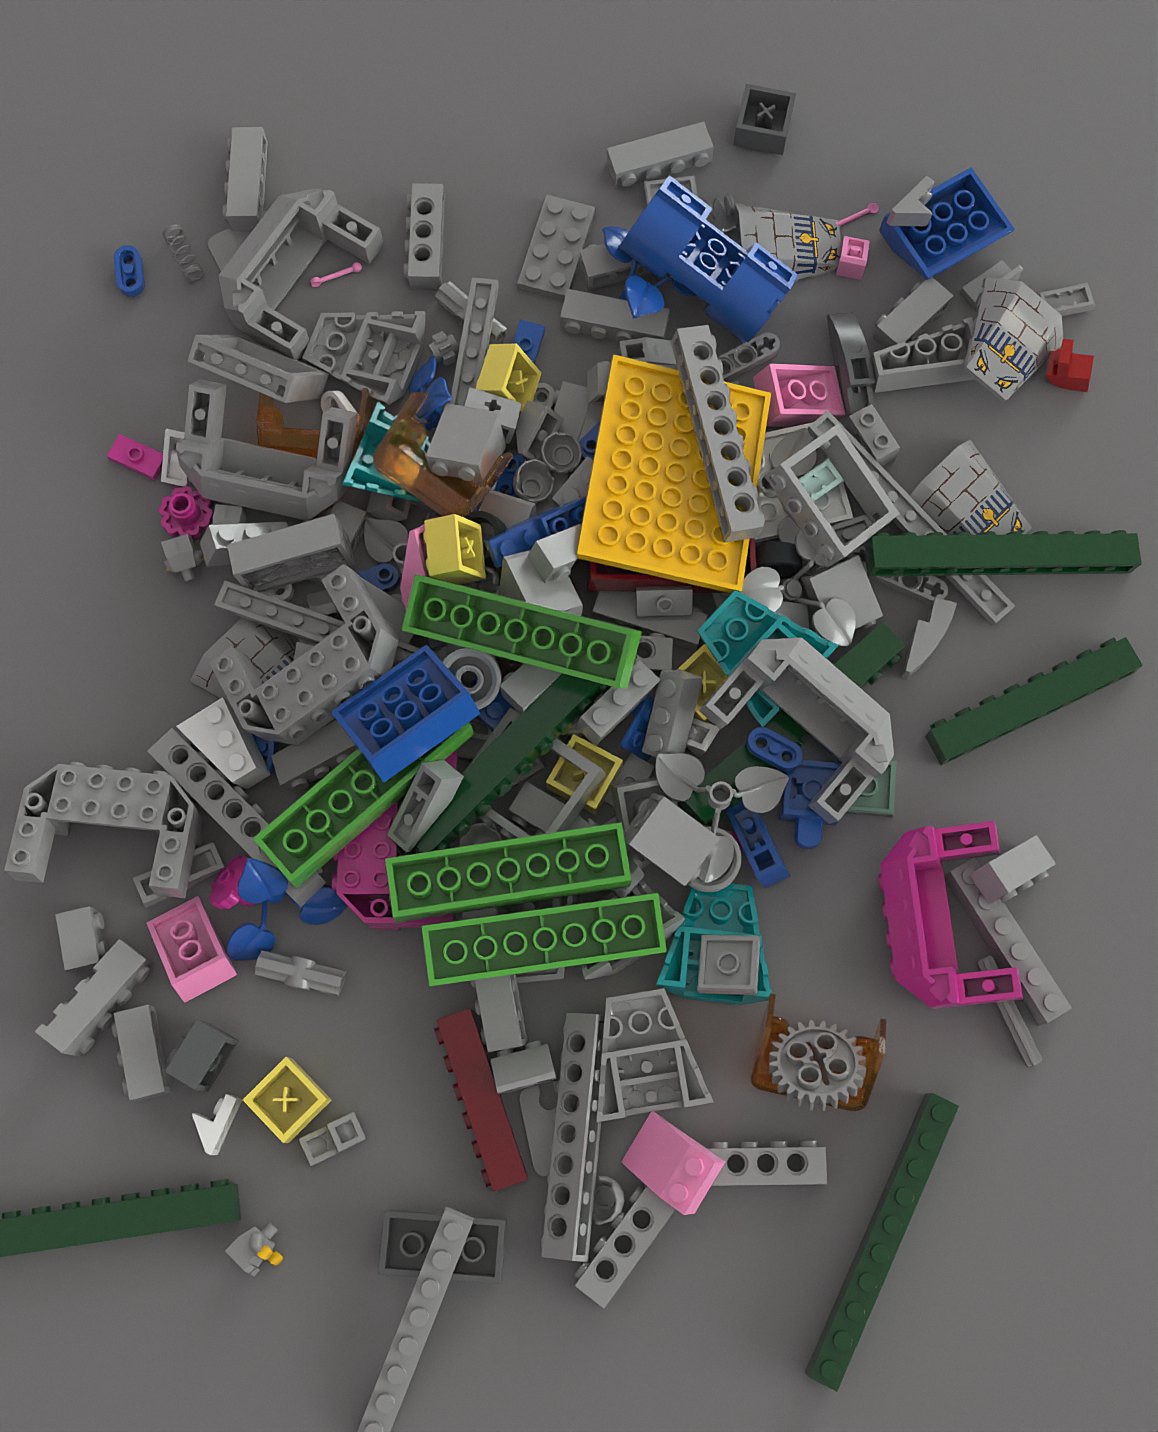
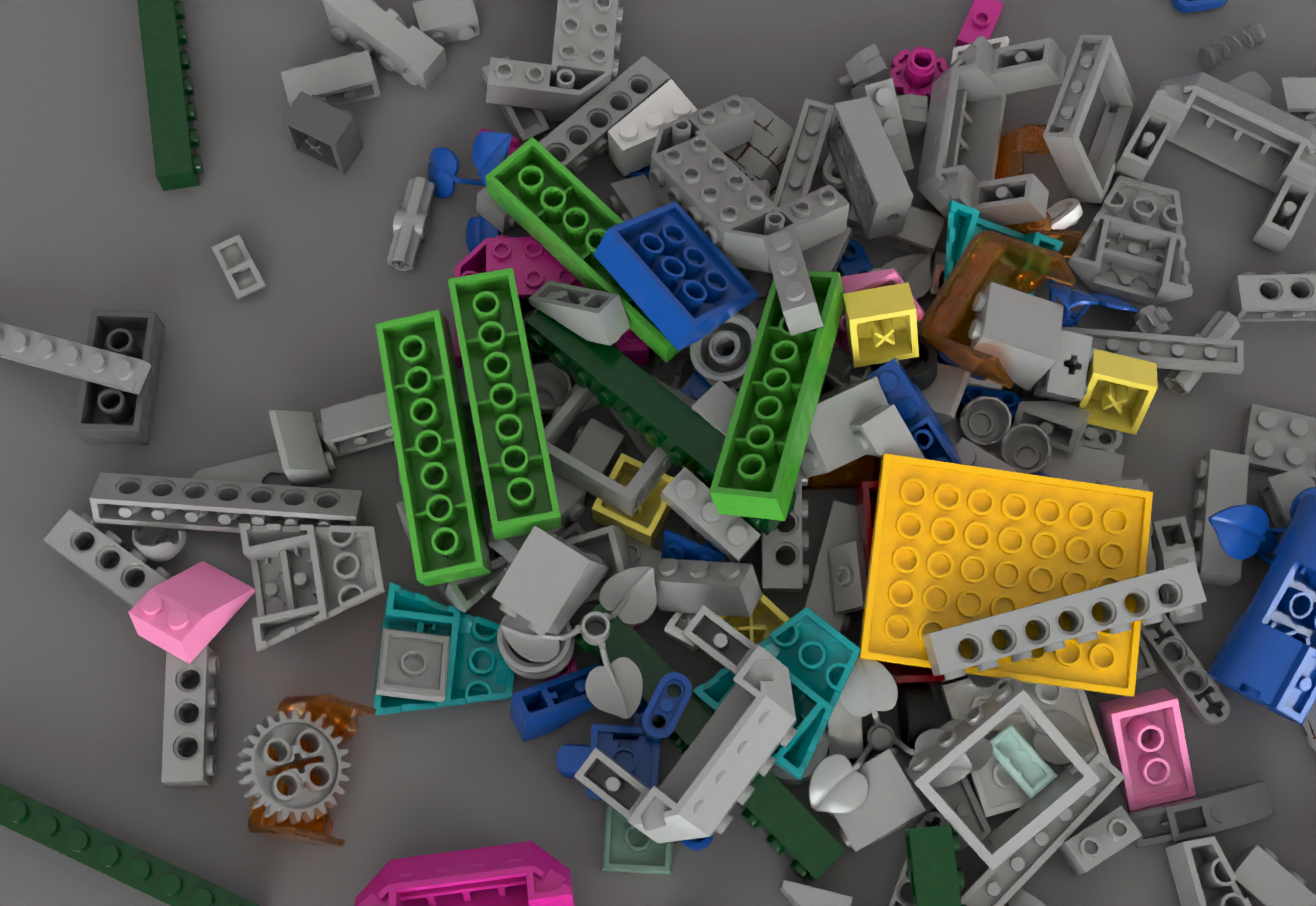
camera: 85 degrees right, 5 degrees down
bright pink slope [146,896,237,1003] -> none
white slope [192,1094,243,1155] -> none
light grey piece [225,1222,283,1276] -> none
light yellow brick [243,1057,332,1143] -> none
bright pink hinge [310,262,362,287] -> none
dark red brick [434,1008,528,1192] -> none
blue plate [513,320,545,364] -> none
none -> light grey brick [763,227,823,336]

